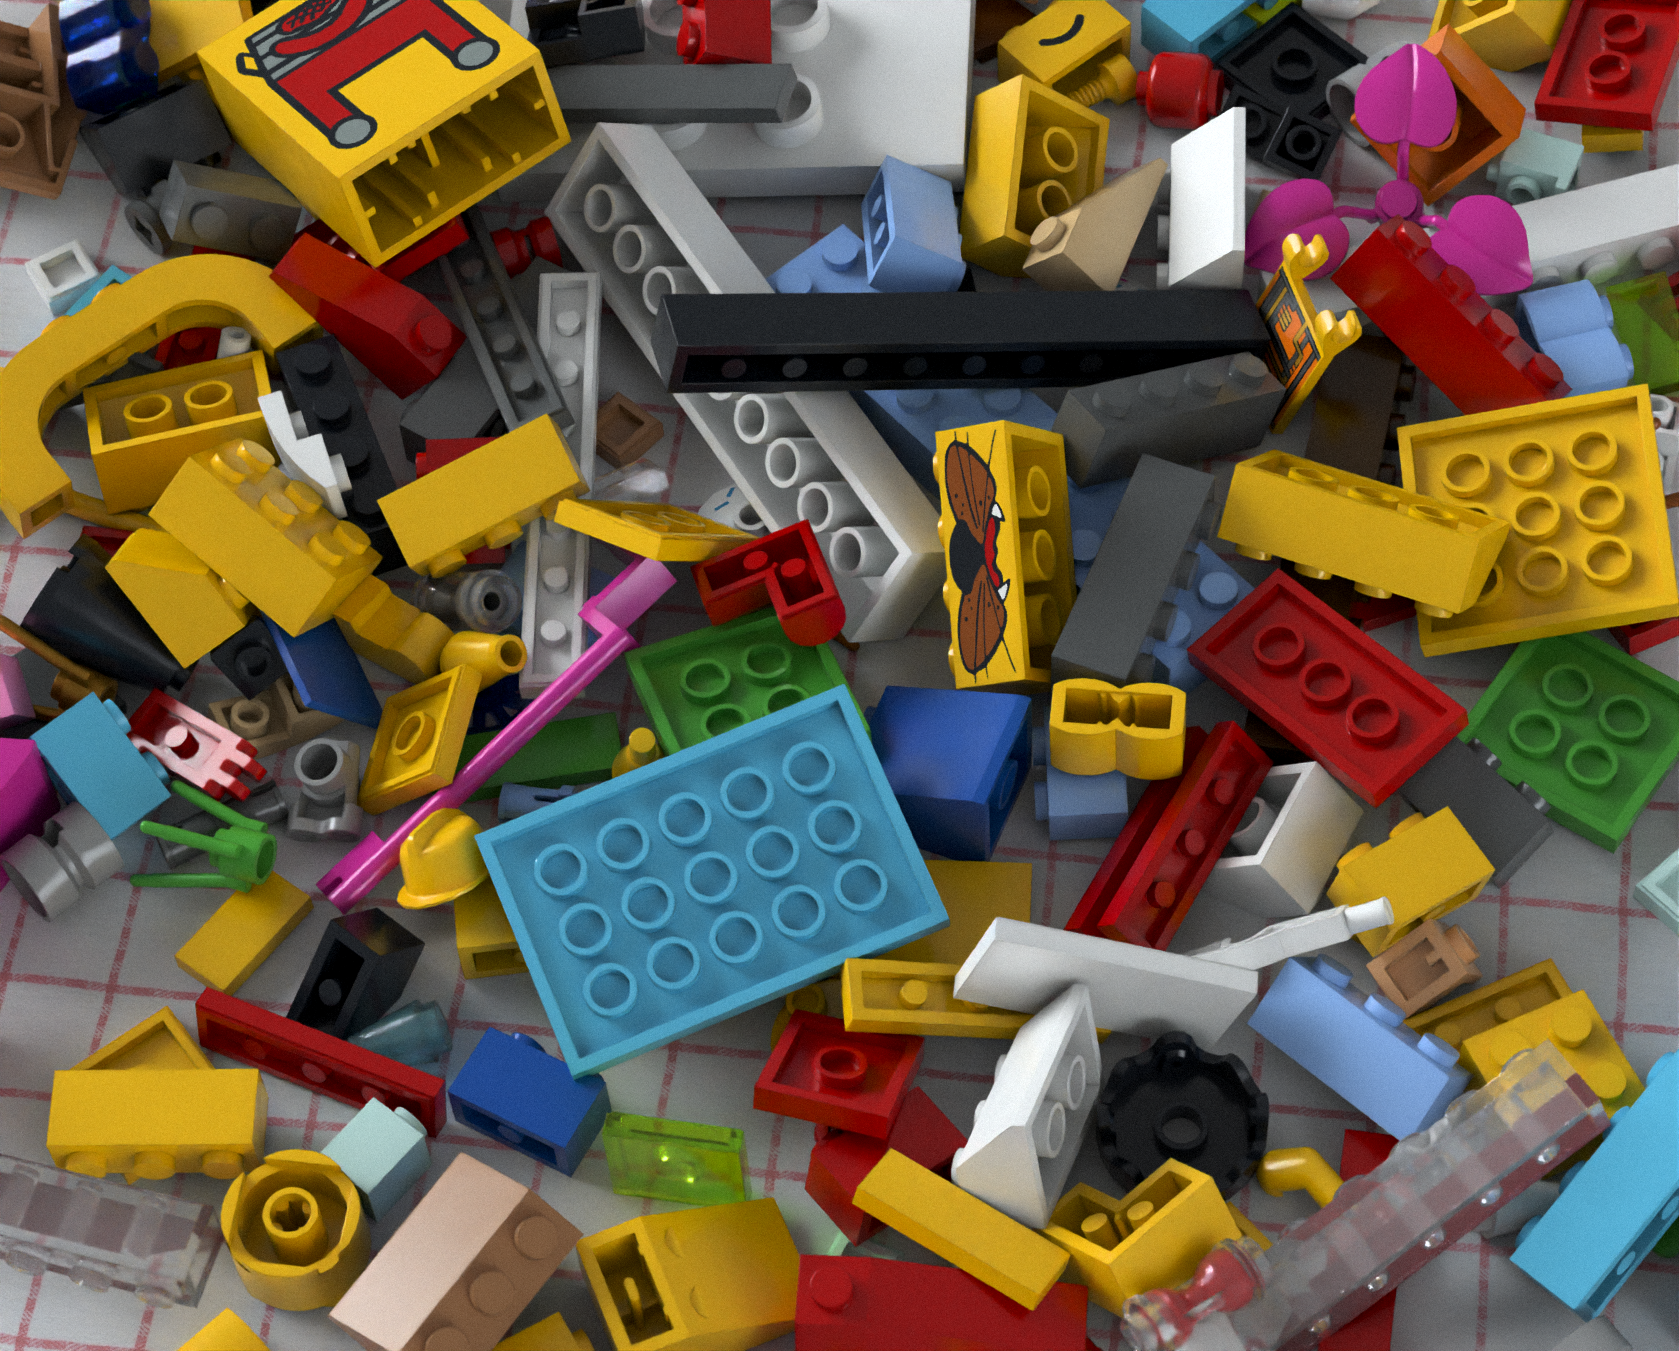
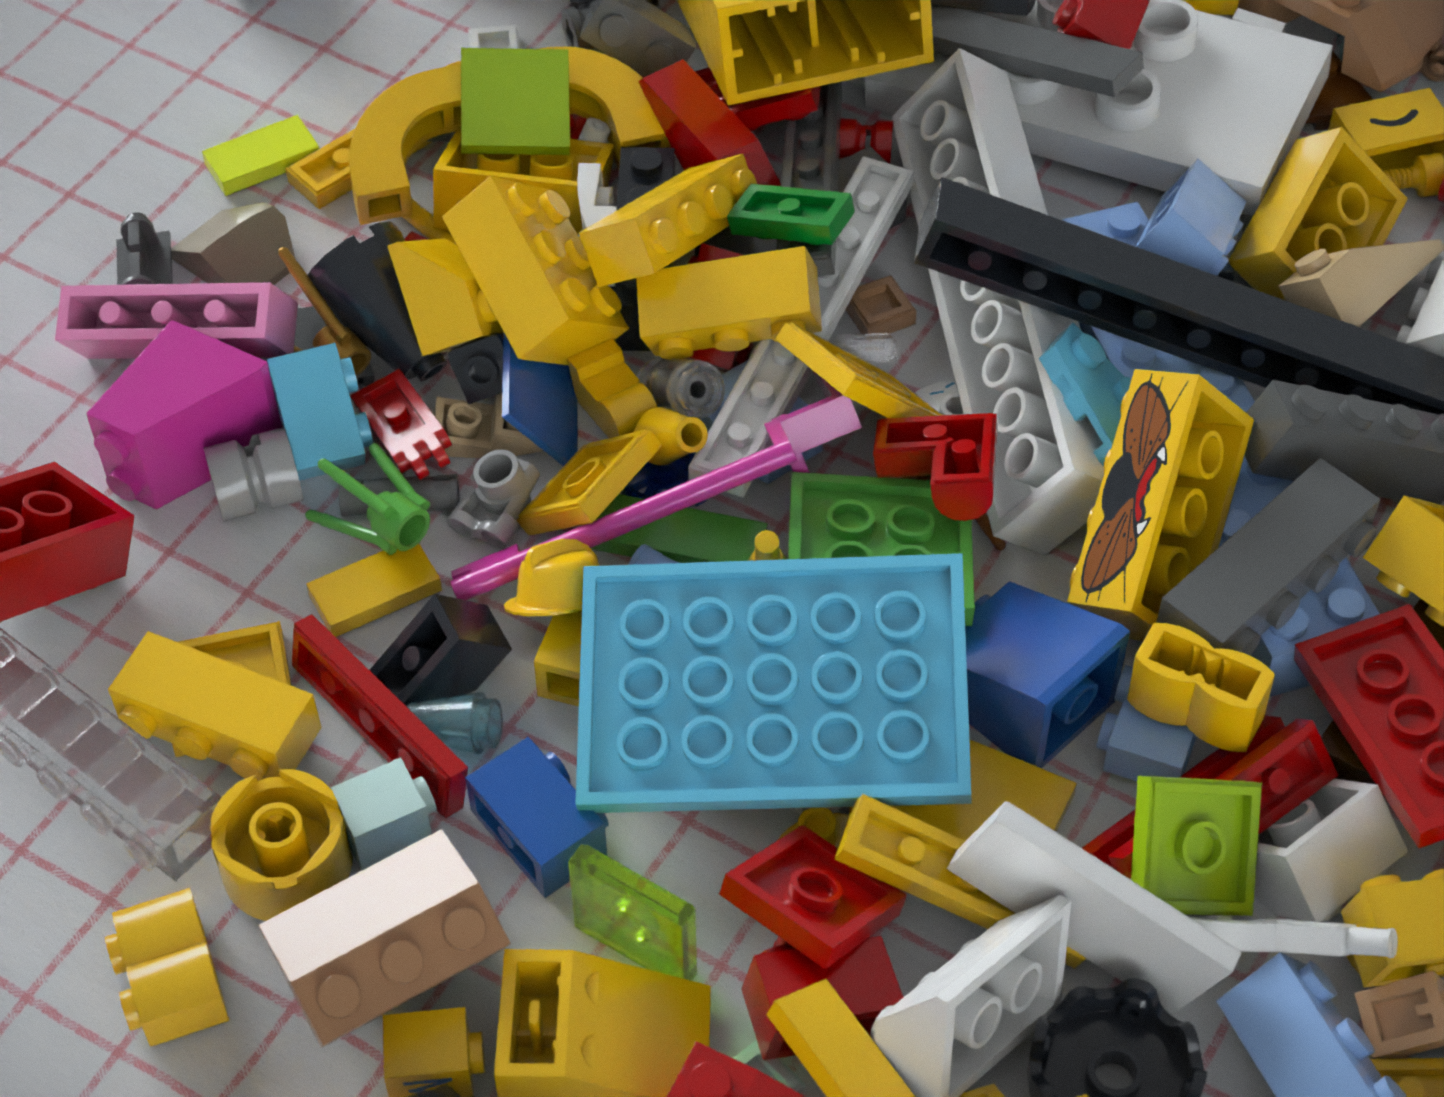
camera: 20 degrees right, 5 degrees down
none -> lime tile [461,48,570,155]
none -> yellow brick [579,154,757,287]
none -> green plate [727,184,855,245]
none -> medium azure wing [1039,322,1132,466]
none -> lime tile [1131,776,1262,916]

